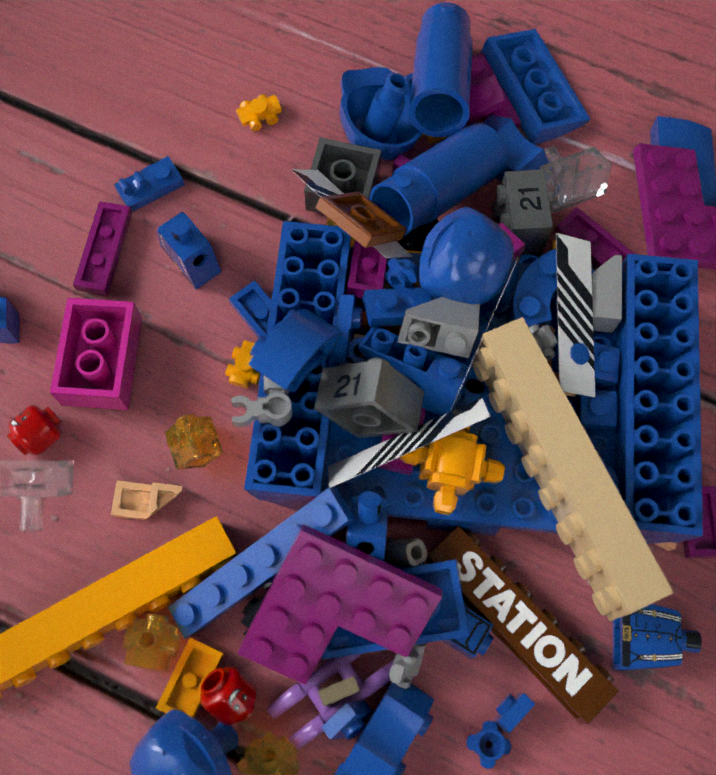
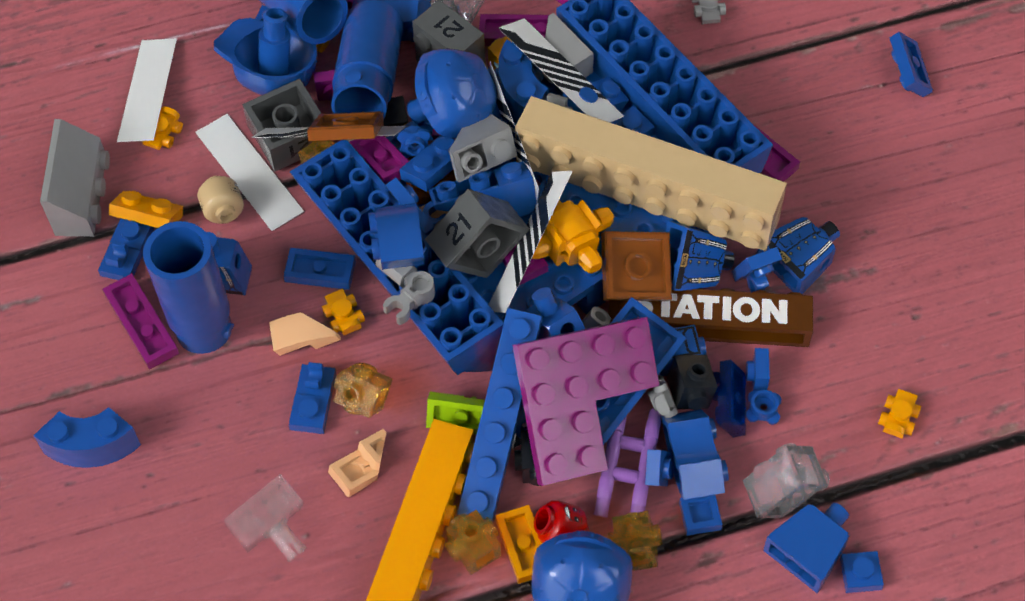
camera: 40 degrees left, 10 degrees down
red head [7,405,62,456] -> none
dark pink brick [50,298,142,410] -> none
dark tan tile [318,676,360,706] -> none
none -> light grey slope [40,119,110,237]
none -> light orange plate [109,191,183,228]
none -> white sticker [117,38,177,142]
none -> blue piece [143,221,234,354]
none -> white sticker [195,114,304,231]
none -> tan head [197,176,244,224]
none -> light nougat slope [269,312,341,356]
none -> blue plate [289,362,337,434]
none -> lime plate [426,391,485,435]
none -> dark orange tile [601,231,672,301]
none -> blue torso [665,221,735,291]
none -> black brick [666,355,718,410]
none -> clear blue plate [713,359,746,438]
none -> blue plate [731,247,782,292]

